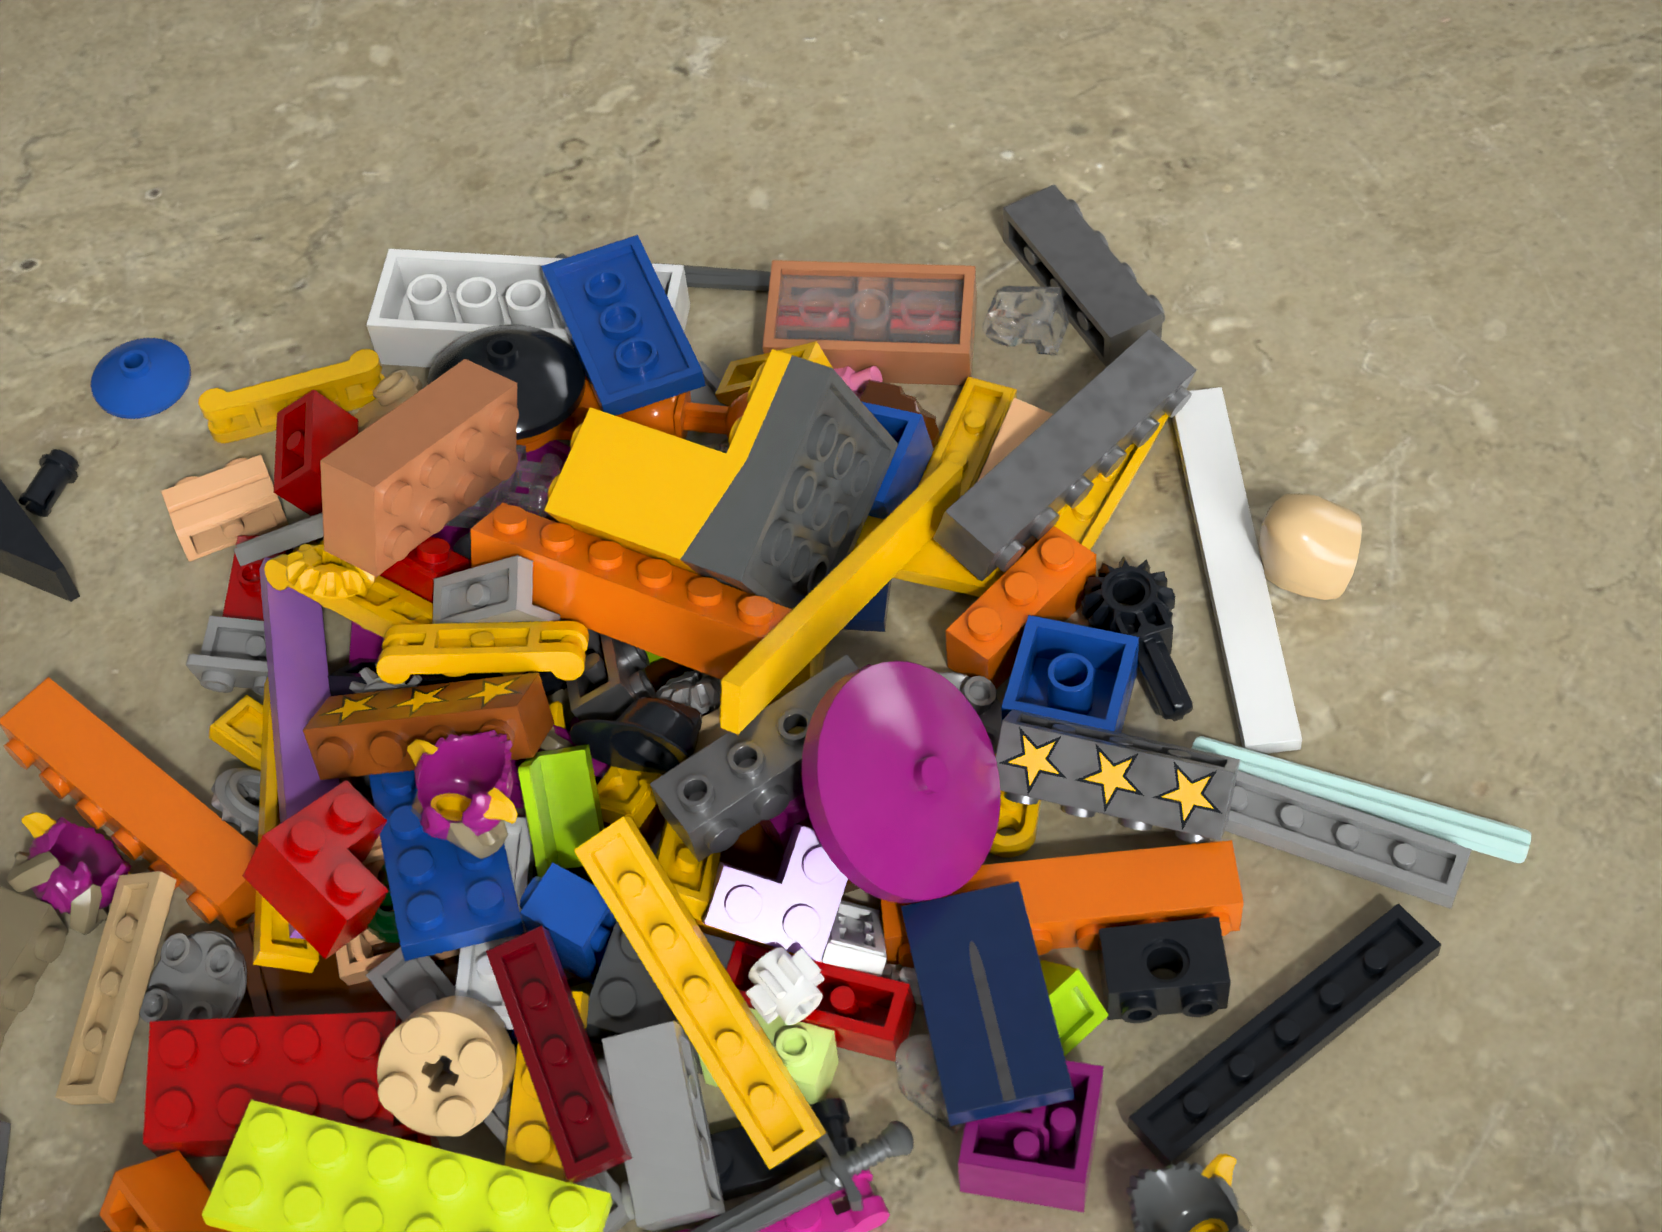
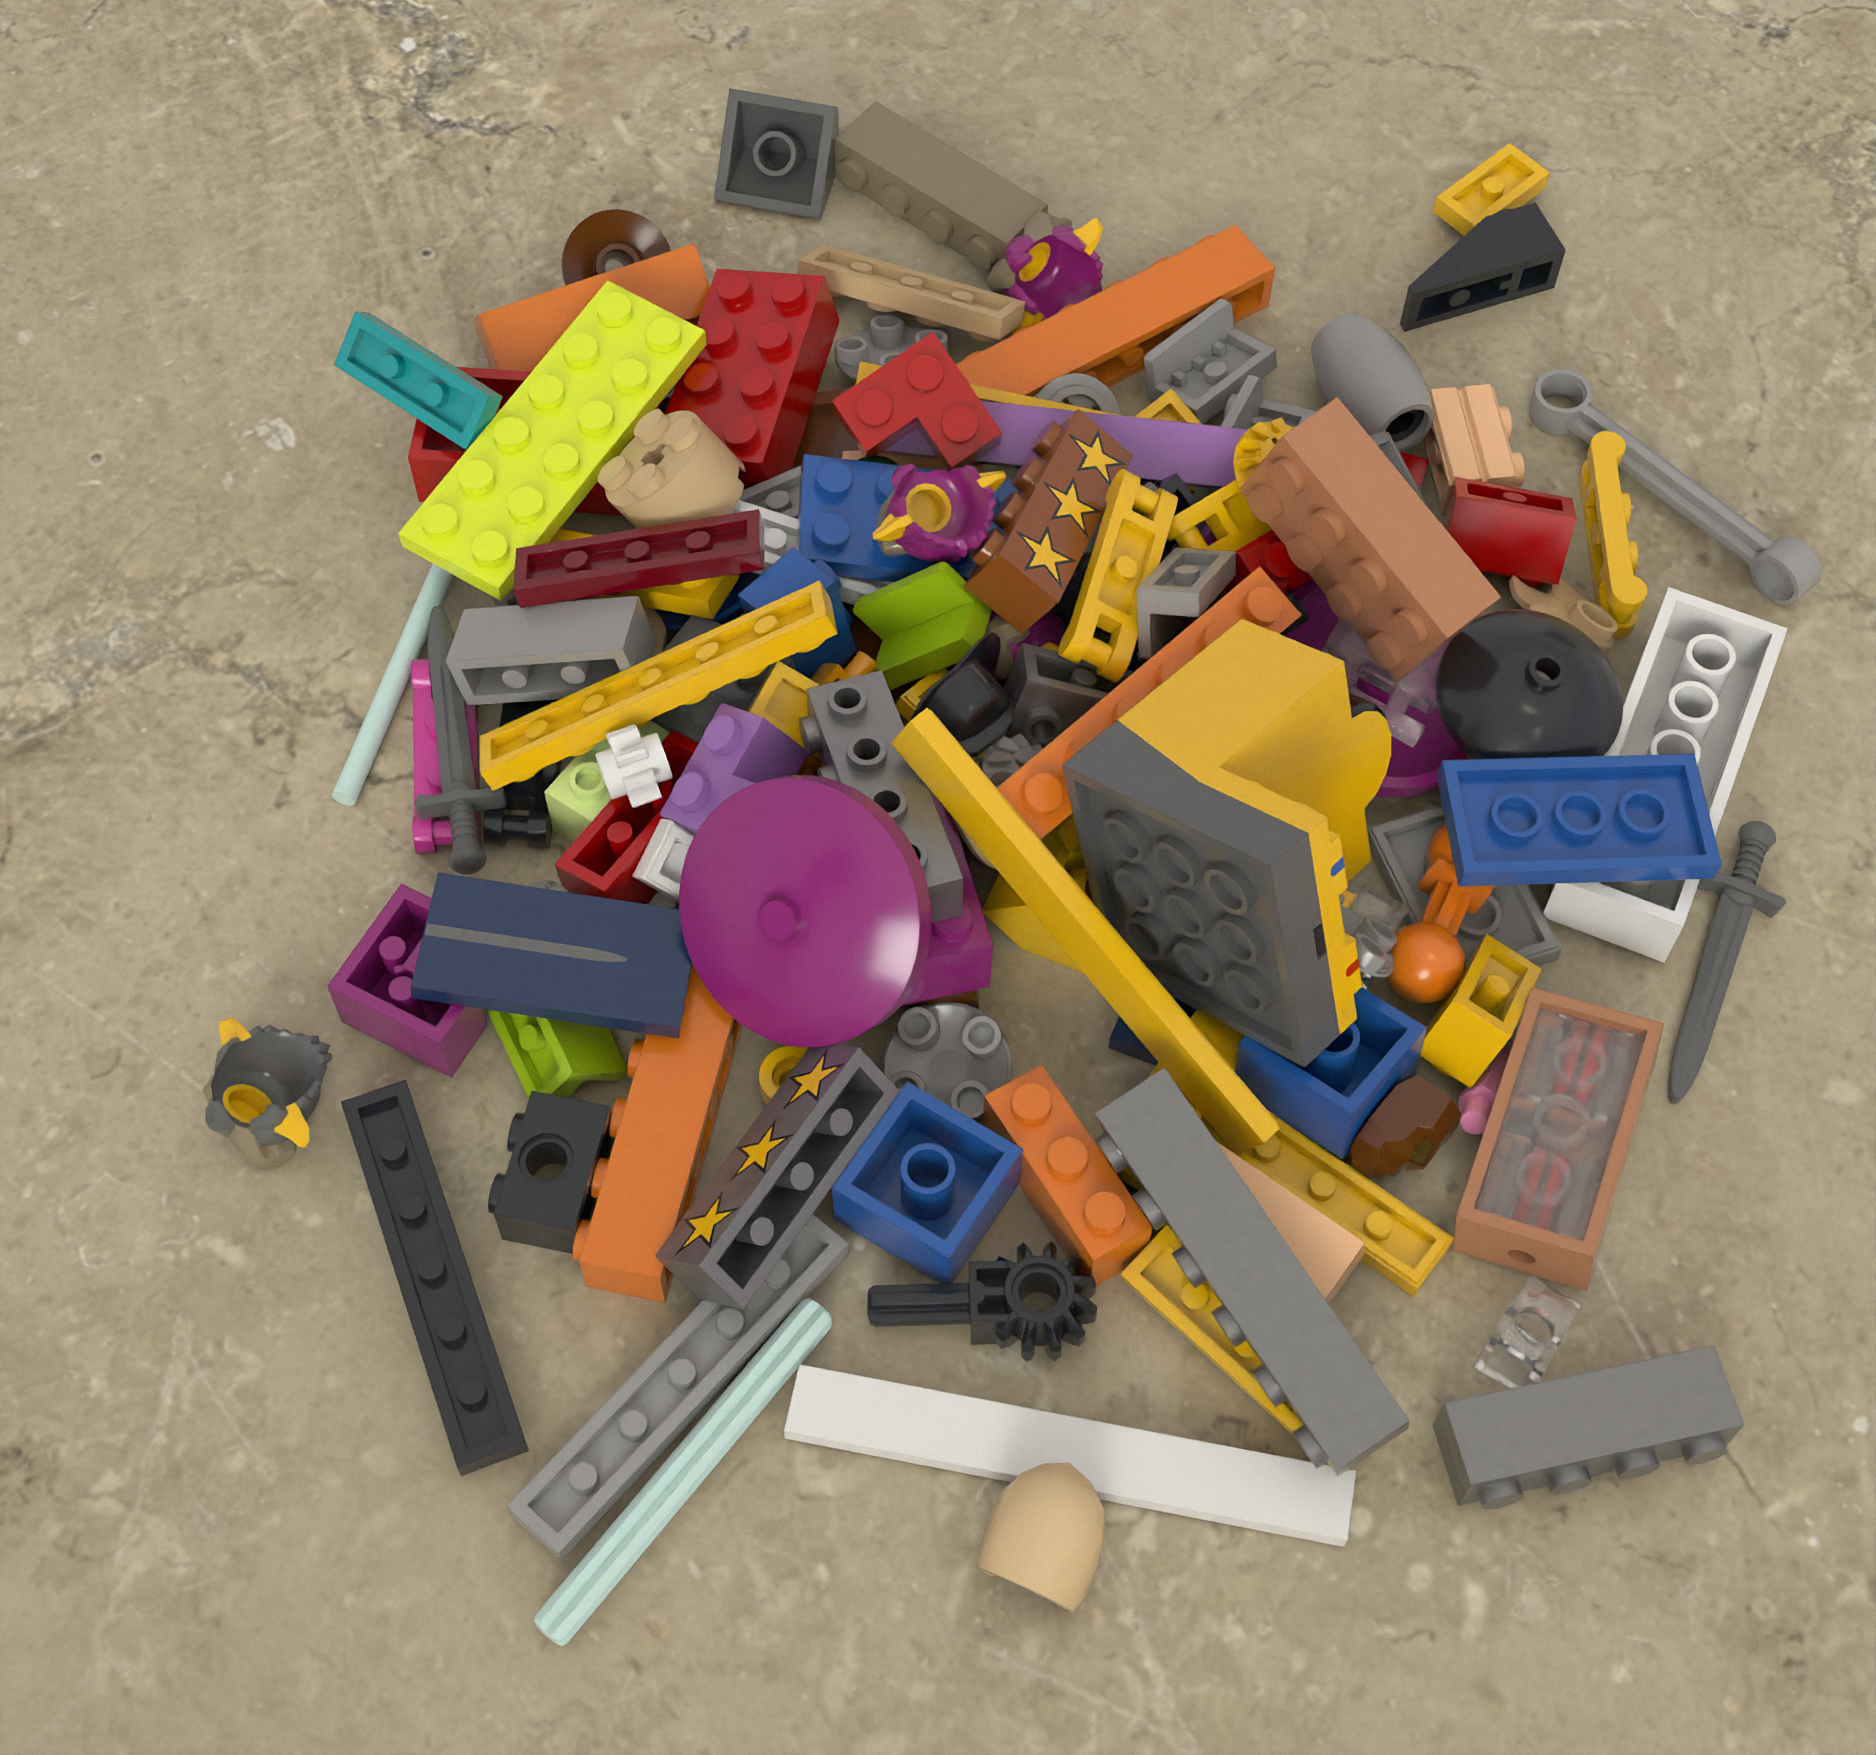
camera: 100 degrees right, 5 degrees up
black pin [18,449,79,517] -> none
blue dish [91,338,191,419] -> none
none -> light grey bracket [1144,298,1277,424]
none -> light grey piece [1311,313,1434,452]
none -> light grey piece [1529,369,1822,606]

